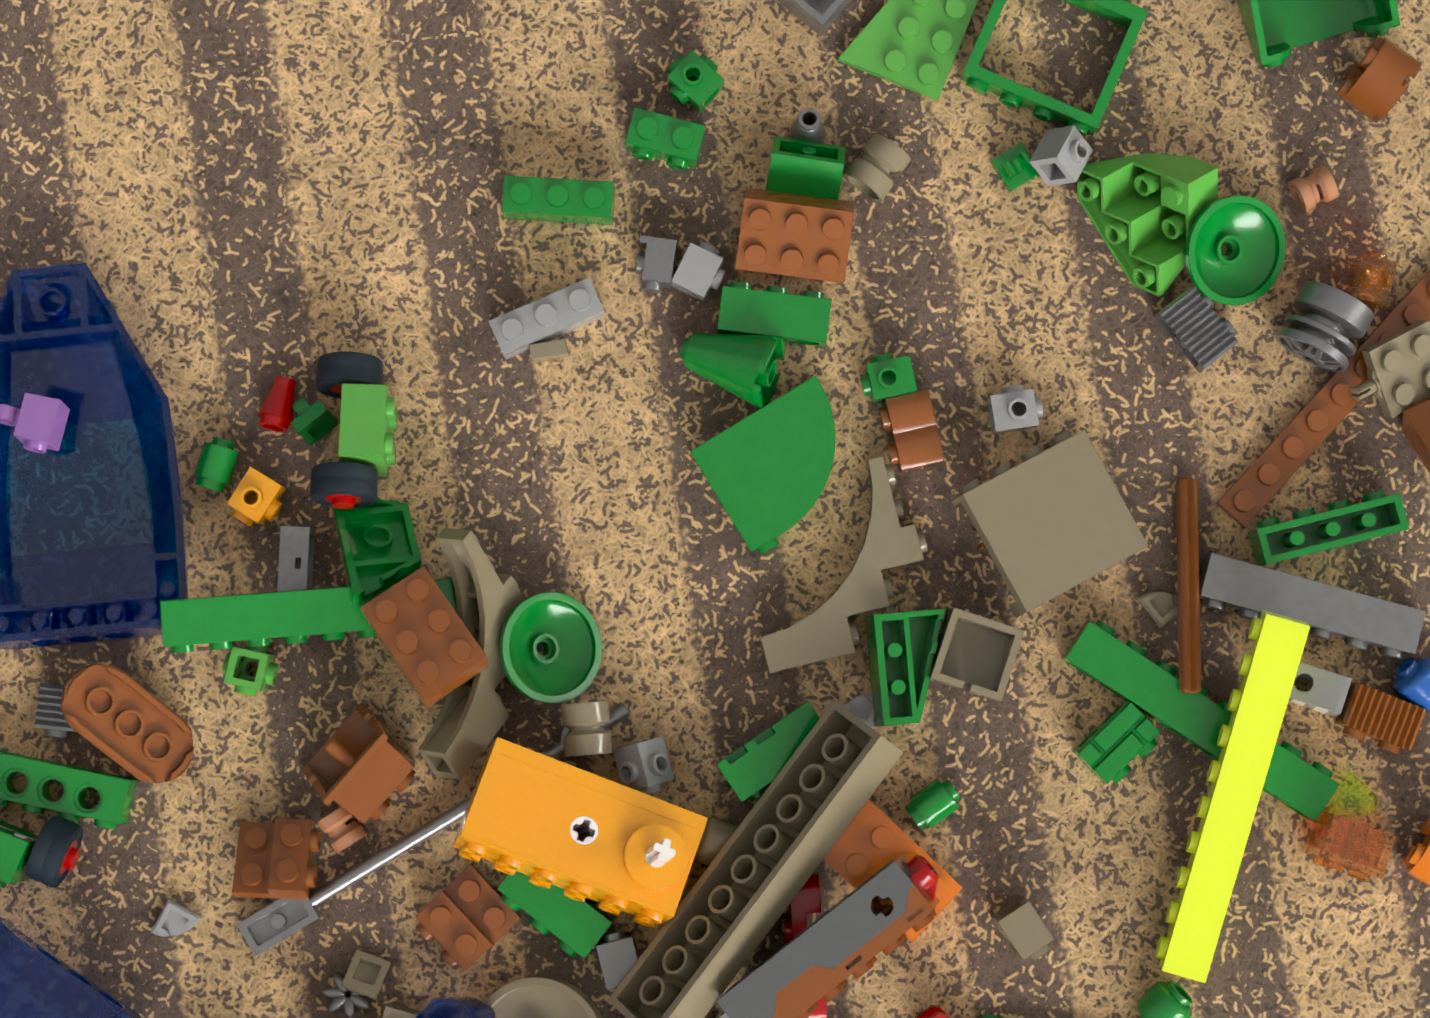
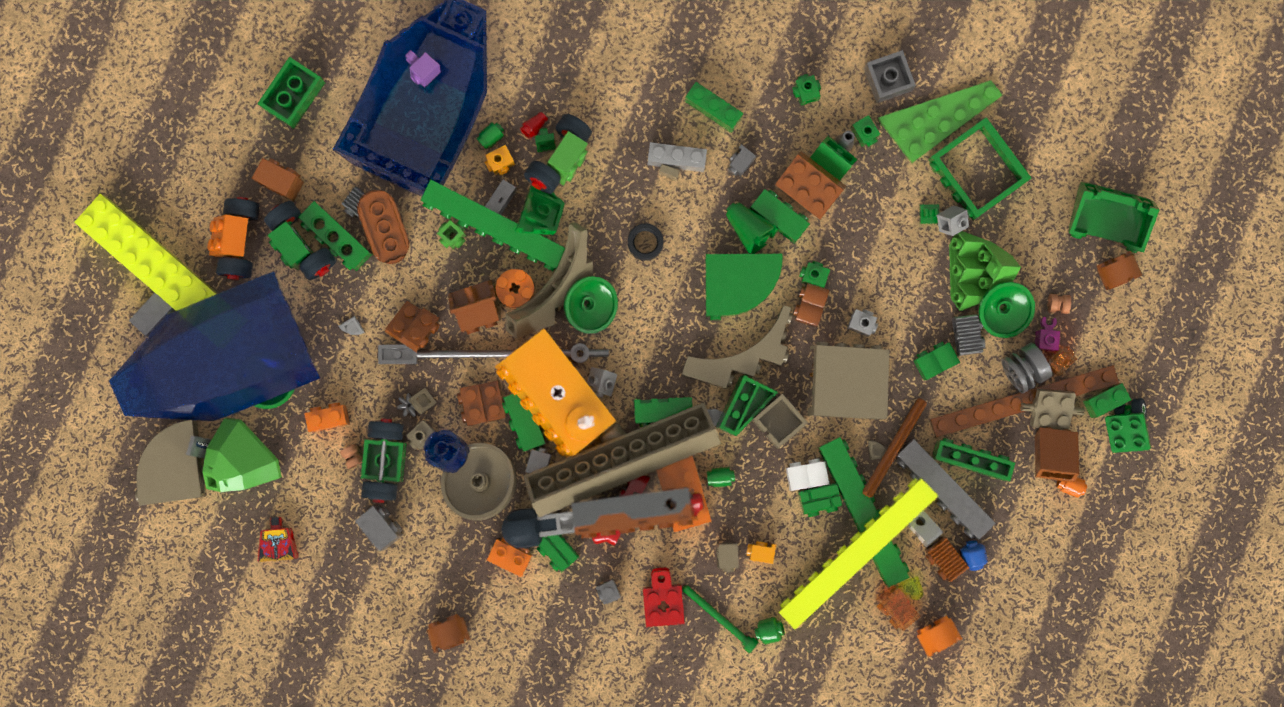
camera: 30 degrees right, 0 degrees up
nougat wheel [317,807,368,854] -> none
dark orange brick [360,566,489,708] -> none
dark tan wheel [561,701,612,757] -> none
green brick [625,108,705,170] -> none
light grey brick [671,242,727,302] -> none
dark tan wheel [844,133,911,202] -> none
none -> orange brick [496,269,535,309]
none -> black tyre [628,223,663,261]
none -> light orange brick [746,541,776,564]
none -> white brick [786,458,829,491]
none -> green brick [850,115,880,147]
none -> green brick [914,341,960,381]
none -> magenta brick [1035,317,1060,352]

